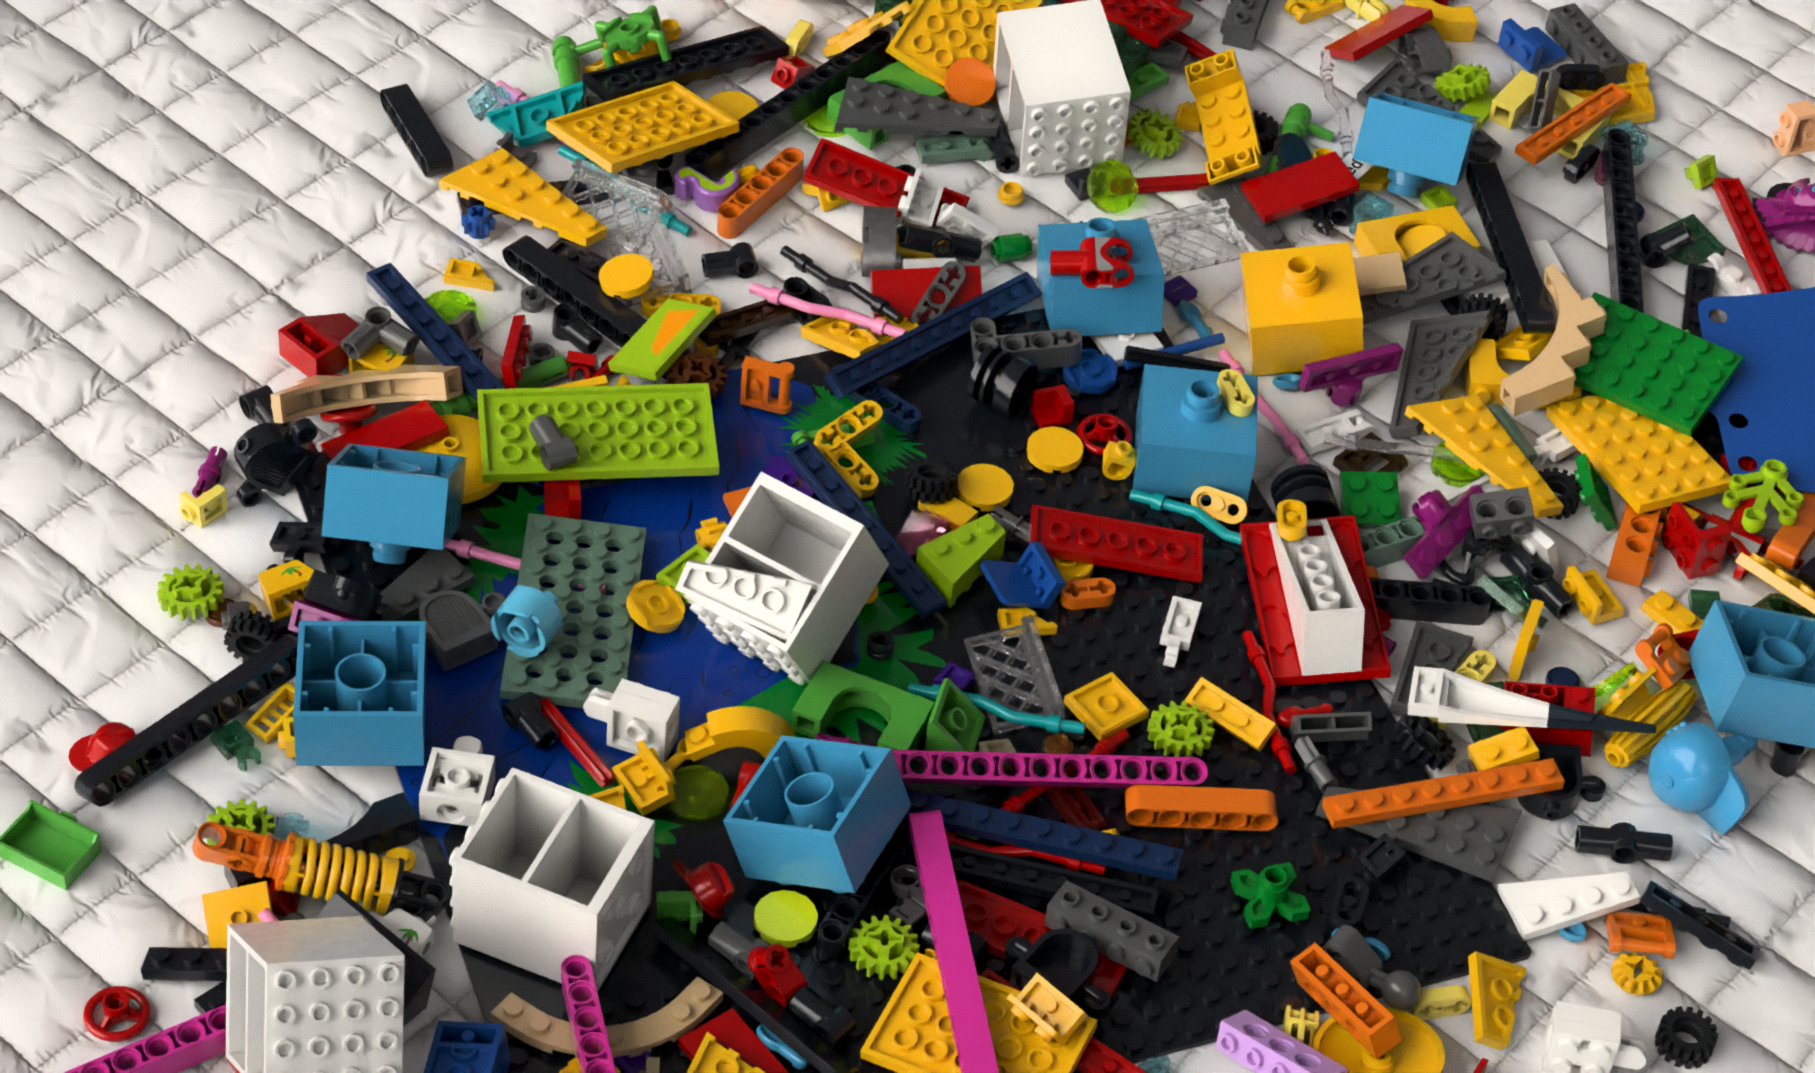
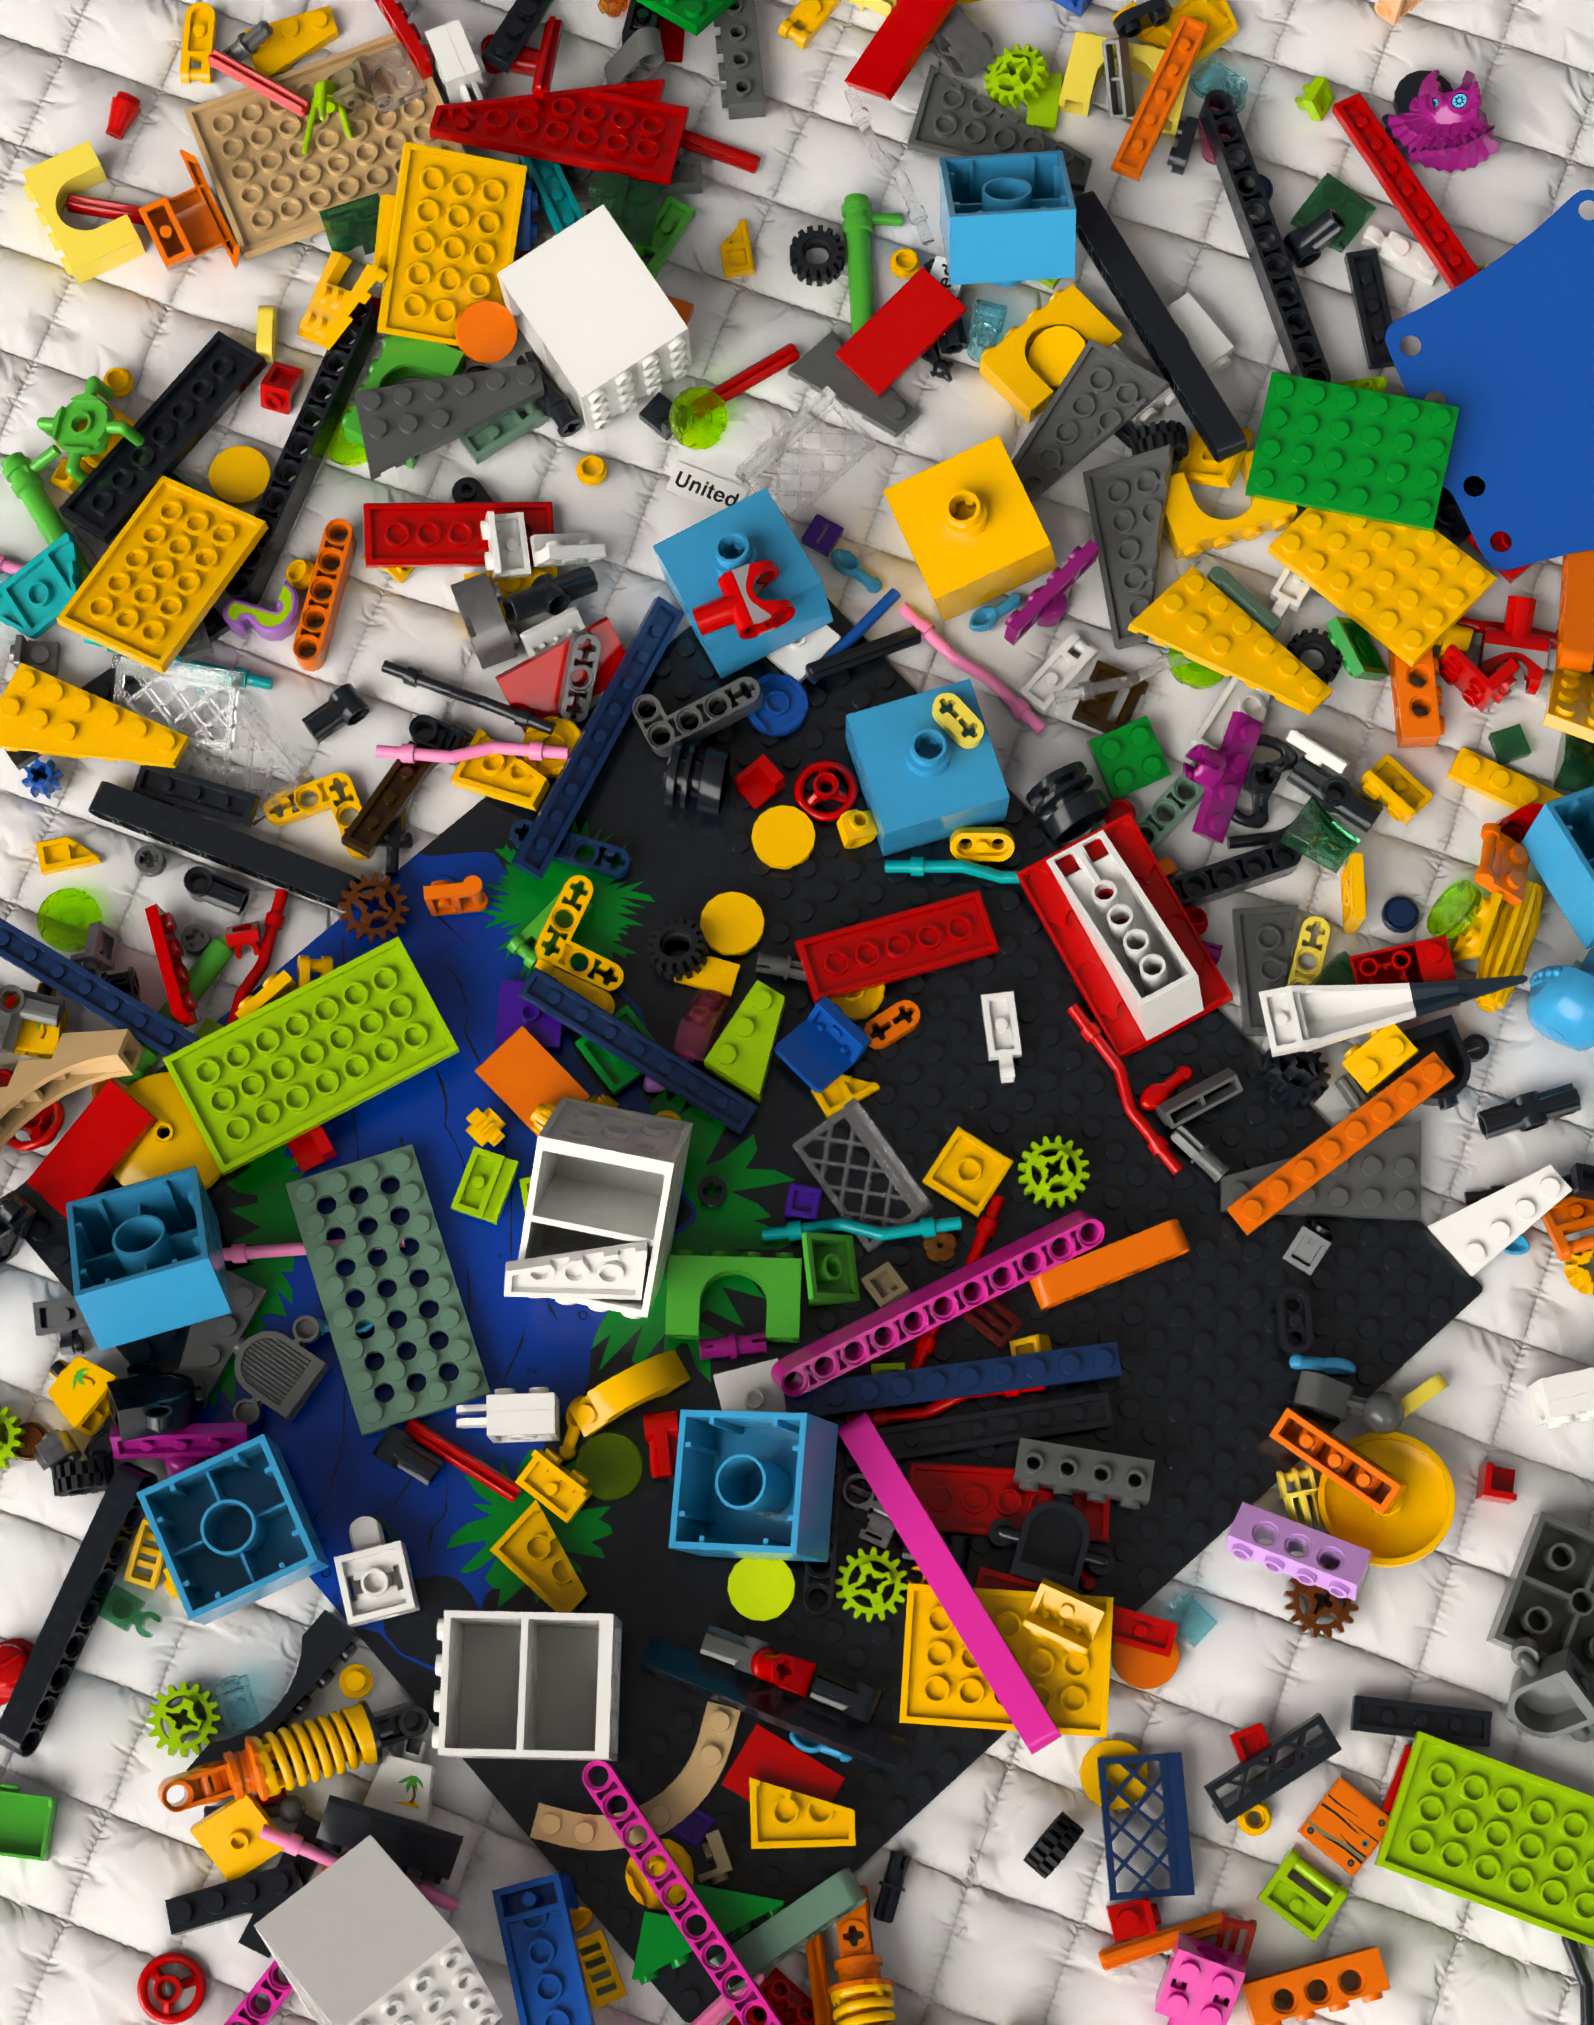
camera: 15 degrees left, 30 degrees up
medium azure brick [491,585,563,658] -> none
dark grey piece [529,414,577,470] -> none
yellow tile [598,254,655,299] -> none
lime tile [608,298,717,381] -> none
yellow tile [626,580,685,634] -> none
bright green bracket [656,890,703,935] -> none
red piece [673,860,734,919] -> none
green brick [990,233,1032,263] -> none
lime gear [1126,108,1183,159] -> none
yellow slope [1184,48,1264,185] -> none
yellow plate [1184,677,1277,752] -> none
green plant [1230,862,1310,929] -> none
black tile [1273,132,1313,170] -> none
yellow plate [1277,499,1307,542] -> none
tan piece [1353,252,1407,296] -> none
yellow wing [1468,951,1527,1050] -> none
dark grey brick [1469,487,1534,539] -> none
tan arch [1500,264,1607,417] -> none
lime plant [1722,459,1804,533] -> none

